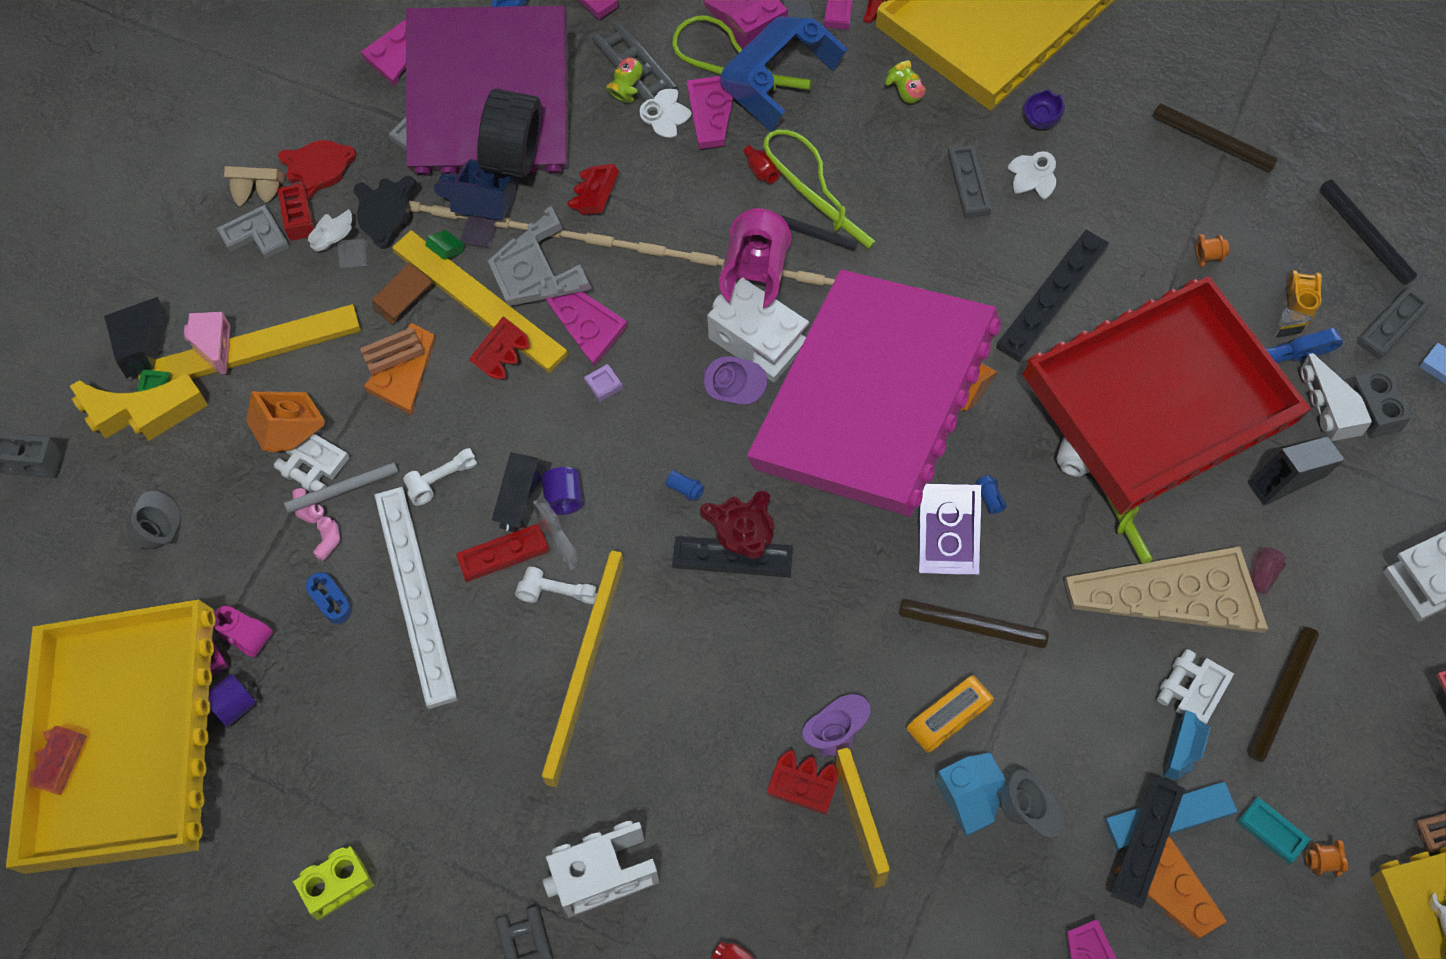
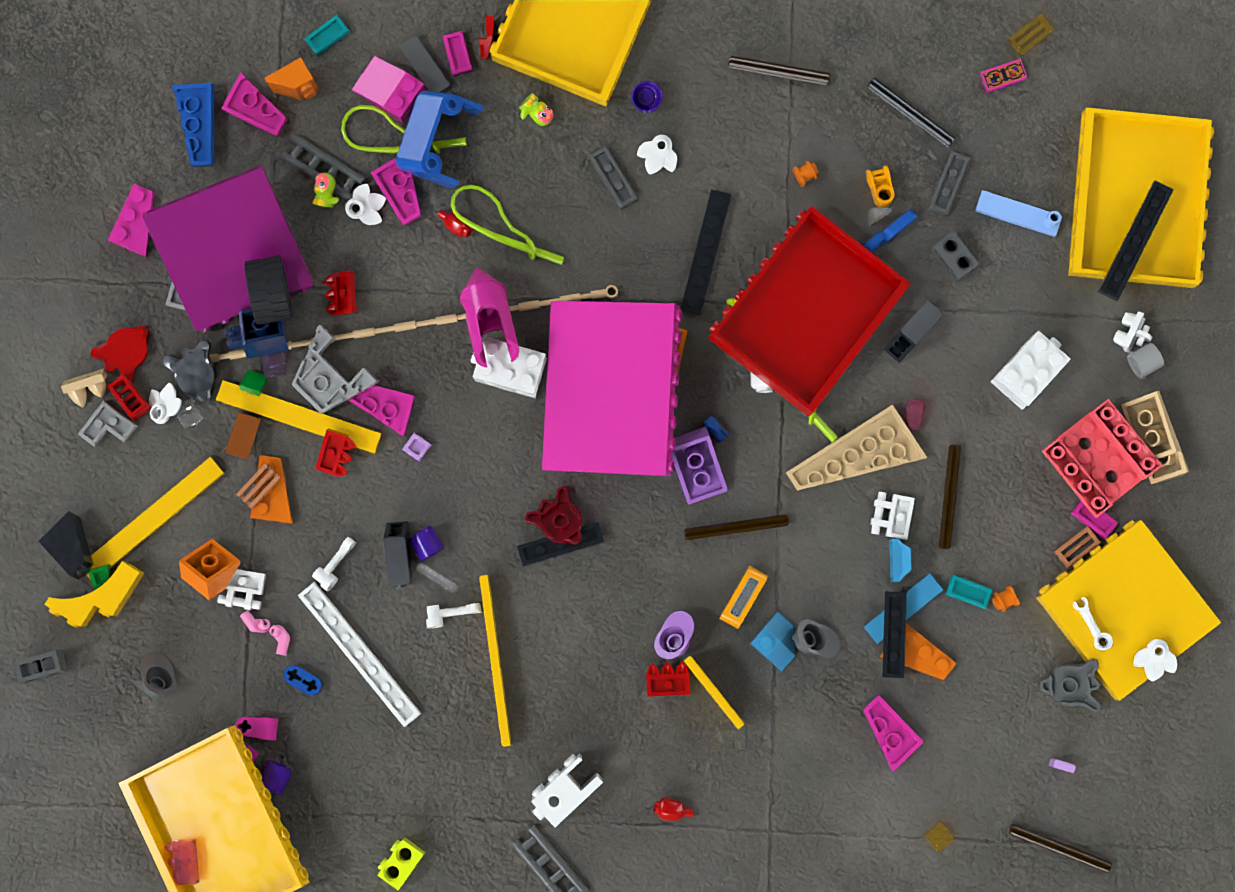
camera: 20 degrees left, 20 degrees up
bright pink slope [184,312,230,374] -> none
light grey bar [283,462,398,514] -> none
red tile [456,523,550,582] -> none
blue pin [665,470,704,501] -> none
medium lavender piece [703,356,767,404] -> none
black bar [782,216,858,251] -> none
white slope [1301,353,1372,441] -> none

